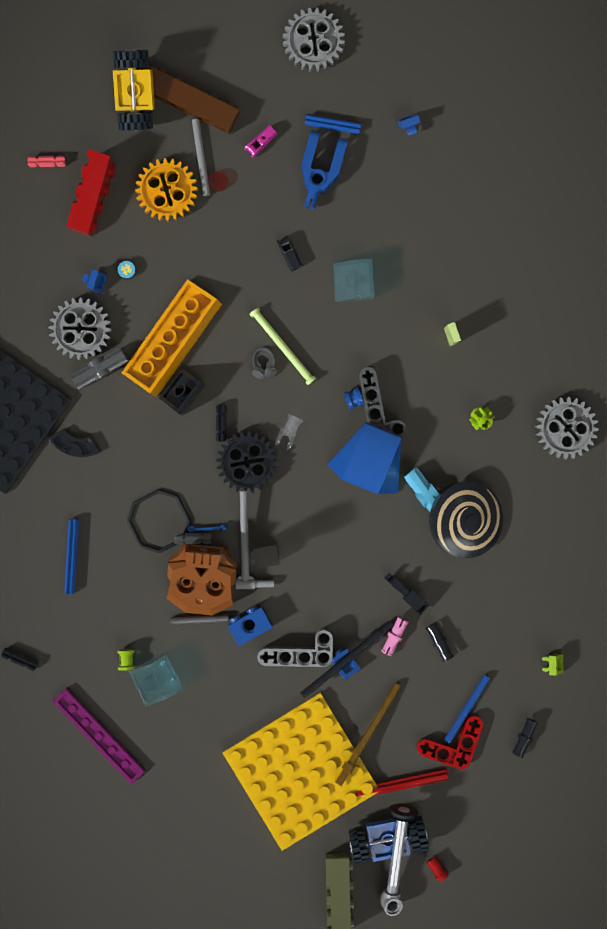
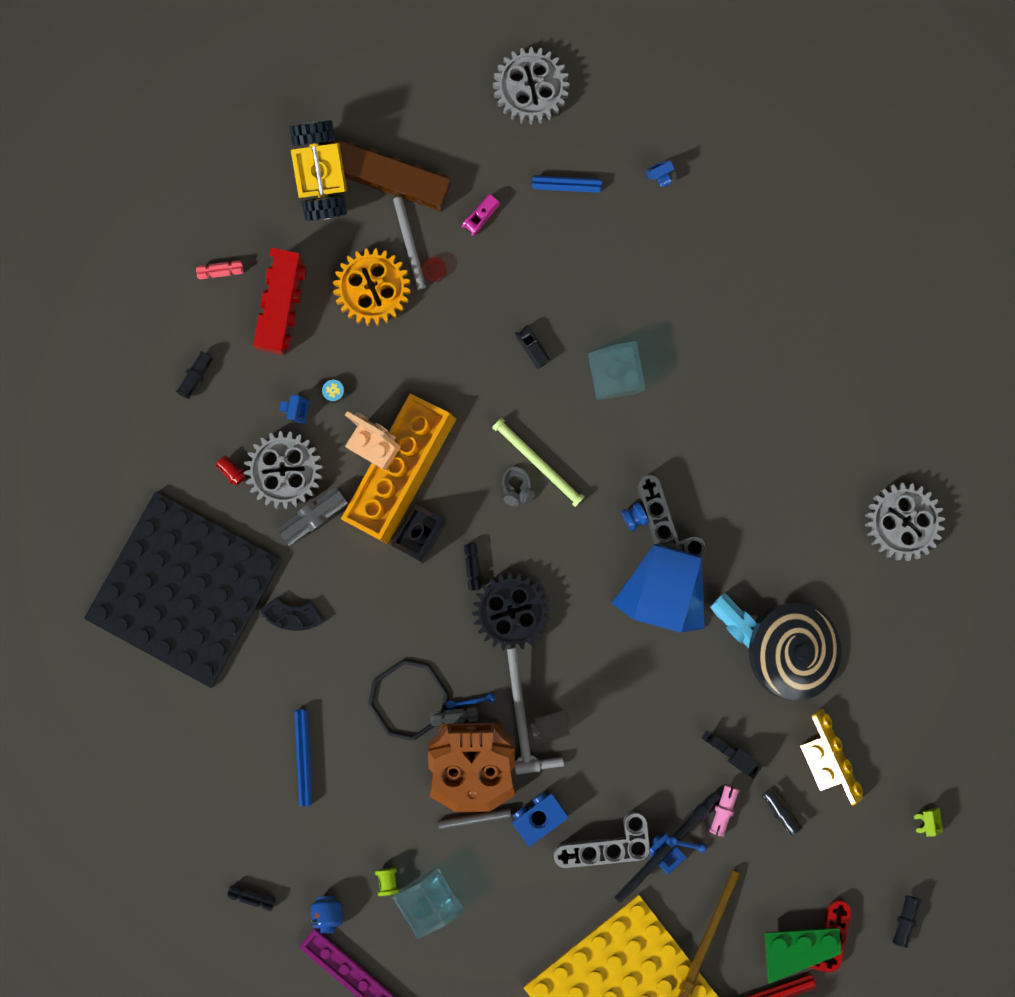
camera: 15 degrees left, 5 degrees down
clear piece [275,413,303,450] -> none
blue piece [301,130,348,210] -> none
yellowish green tile [444,322,461,346] -> none
blue bar [444,674,491,744] -> none
lime gear [469,407,494,430] -> none
none -> black pin [176,351,214,400]
none -> red pin [215,455,246,486]
none -> blue head [310,896,343,933]
none -> light nougat bracket [345,411,401,471]
none -> blue hinge [666,836,707,853]
none -> green wing [764,927,841,984]
none -> bracket [800,709,863,806]

